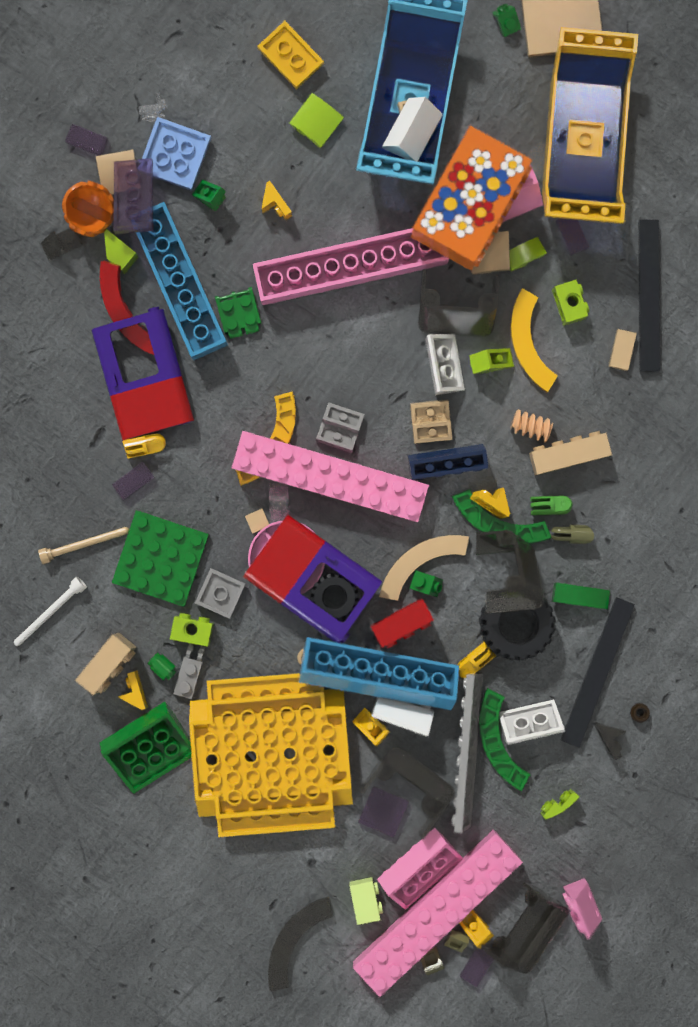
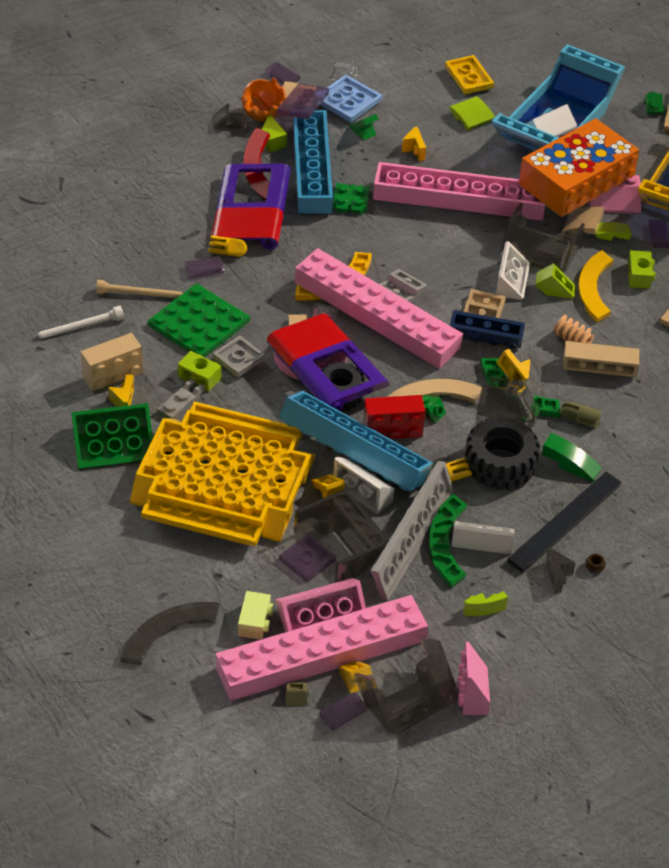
camera: 20 degrees right, 40 degrees down
green brick [148,653,176,681] -> none
olive plate [444,930,470,953] -> none
bright green arm [530,496,573,515] -> none

